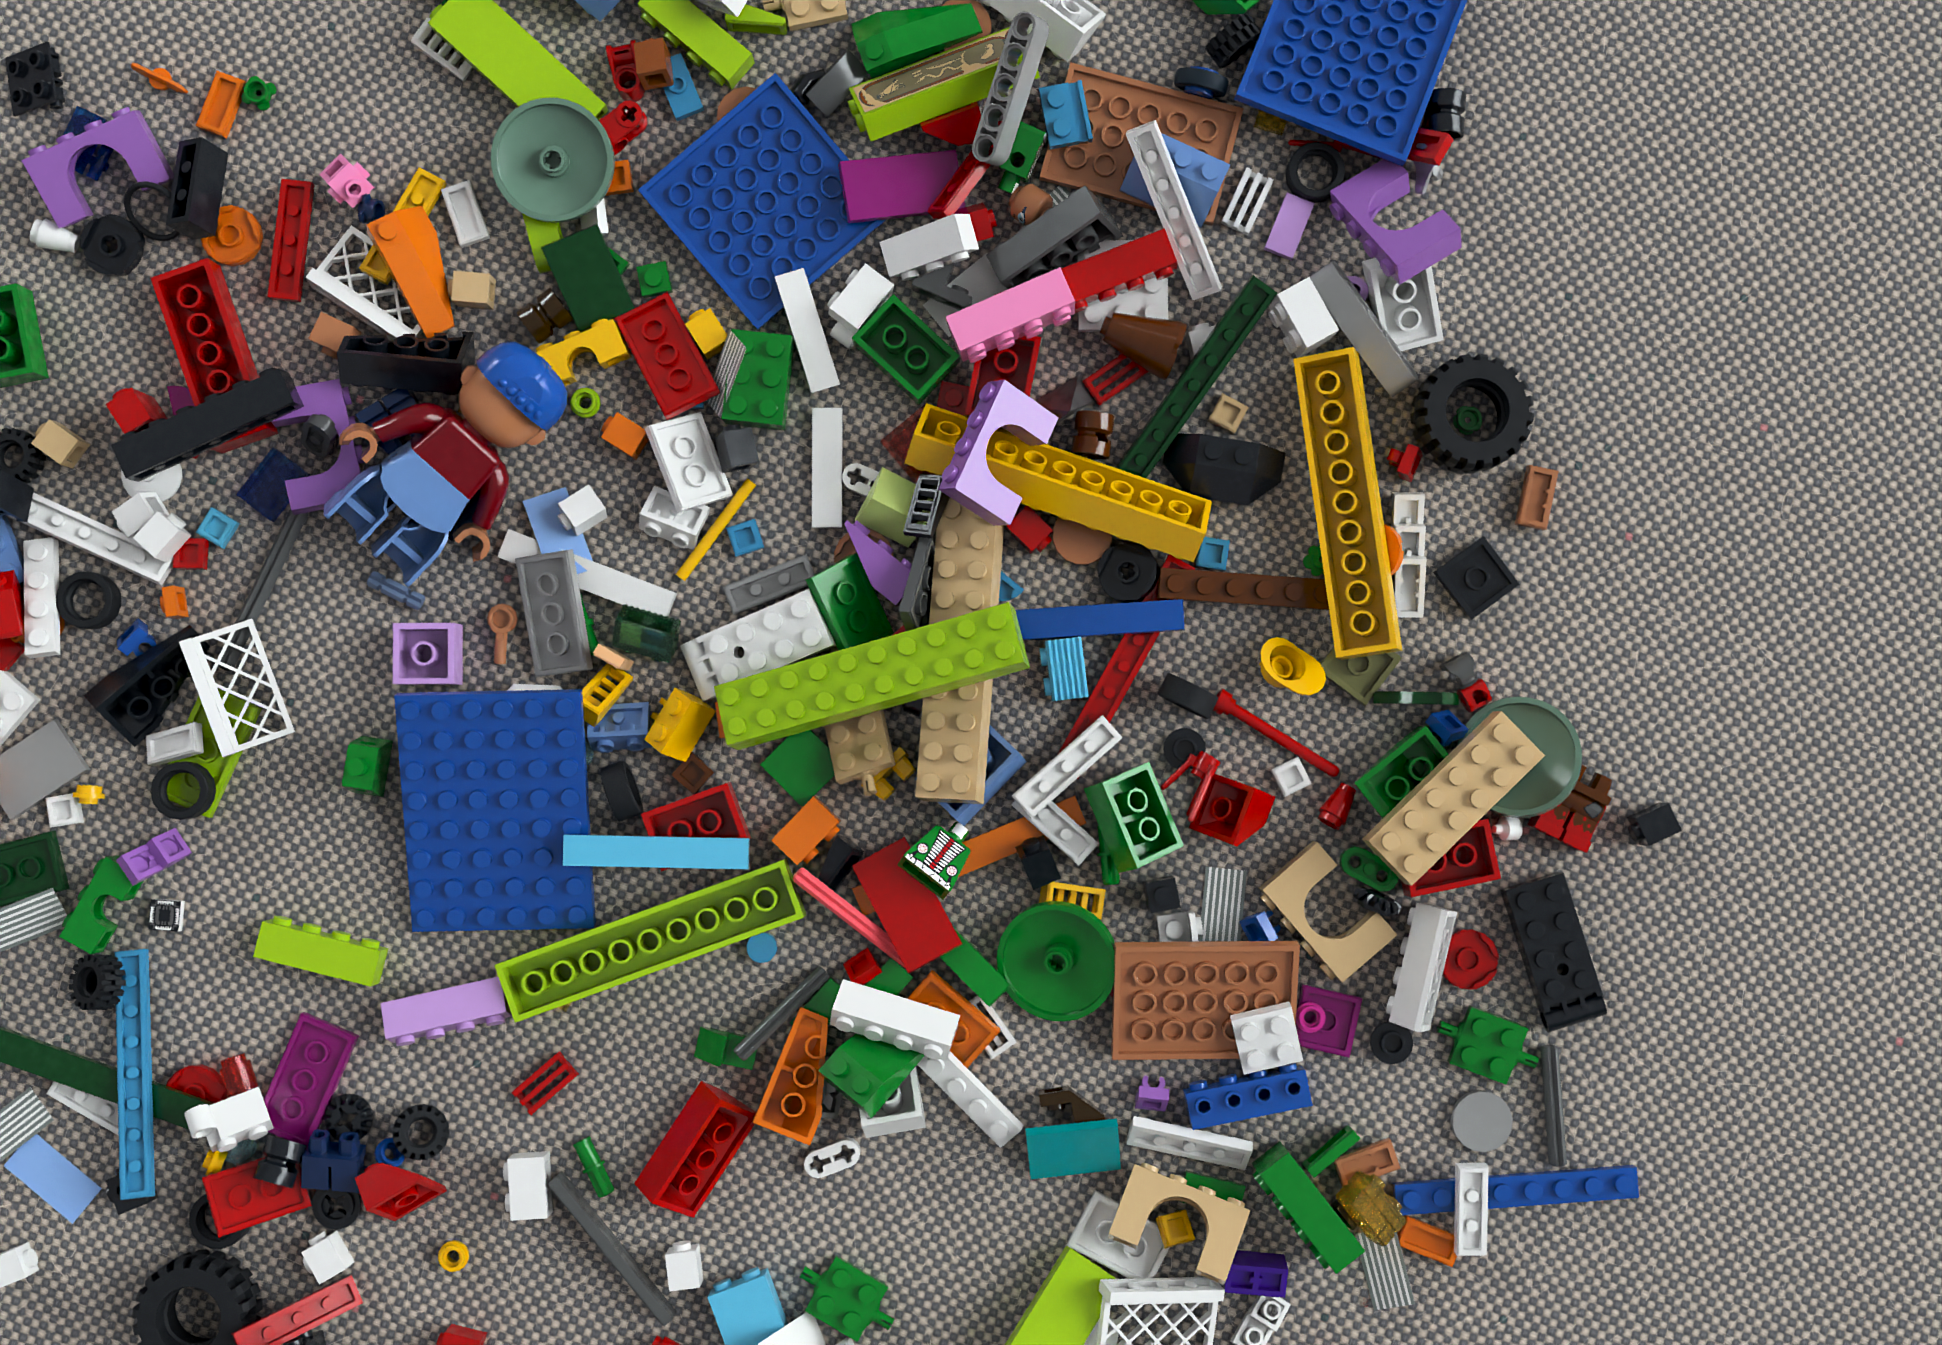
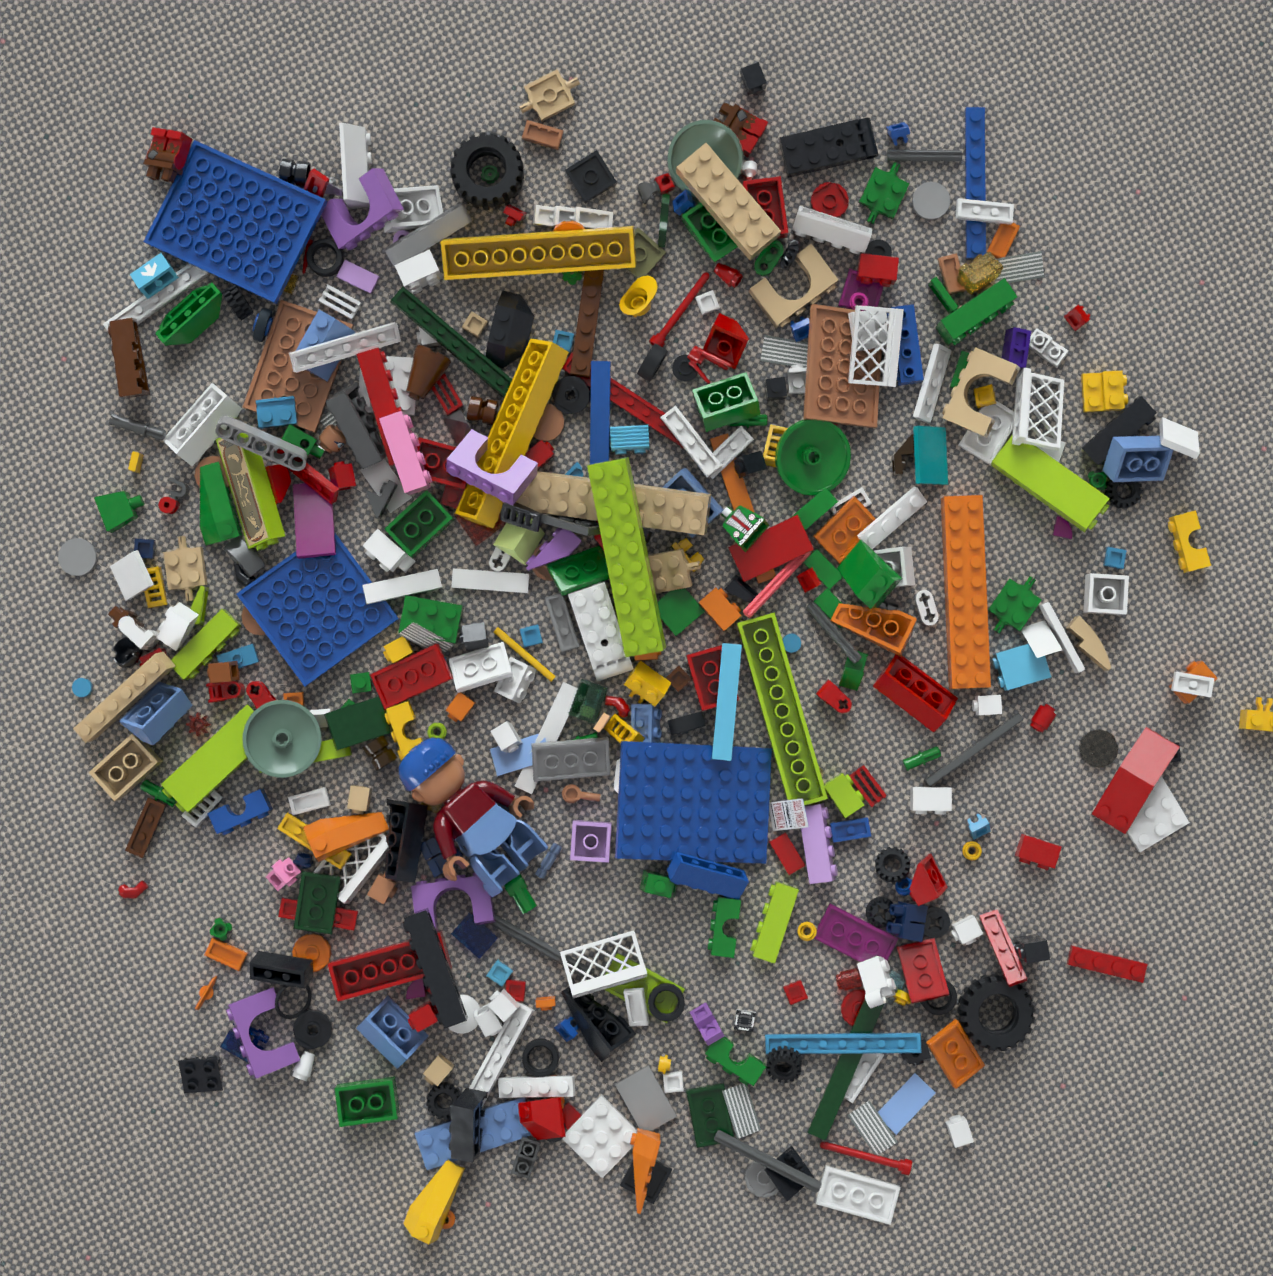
camera: 85 degrees left, 0 degrees up
black wheel [253,1135,307,1188] -> none
dark grey plate [300,414,337,458] -> none
white brick [830,979,960,1061] -> none
white brick [880,214,979,281] -> none
medium lavender tile [1135,1075,1170,1112] -> none
none -> clear red gear [186,712,211,736]
none -> blue arch [207,788,273,835]
none -> dark green tile [293,871,341,935]
none -> white slope [339,123,372,209]
none -> medium blue slope [356,996,429,1069]
none -> green piece [504,874,537,914]
none -> tan plate [519,69,580,122]
none -> red arm [605,696,630,718]
none -> blue brick [667,852,749,900]
none -> green arch [707,896,741,958]
none -> white sticker [769,798,809,831]
none -> red tile [769,832,806,875]
none -> red tile [783,979,808,1005]
none -> yellow plate [797,922,817,941]
none -> red piece [816,679,852,713]
none -> lime brick [824,773,865,818]
none -> blue plate [830,817,871,843]
none -> white fence [848,305,904,387]
none -> red brick [856,253,899,287]
none -> blue tile [886,122,910,146]
none -> orange tile [926,1019,985,1089]
none -> orange brick [941,495,991,689]
none -> dark azure tile [967,814,991,840]

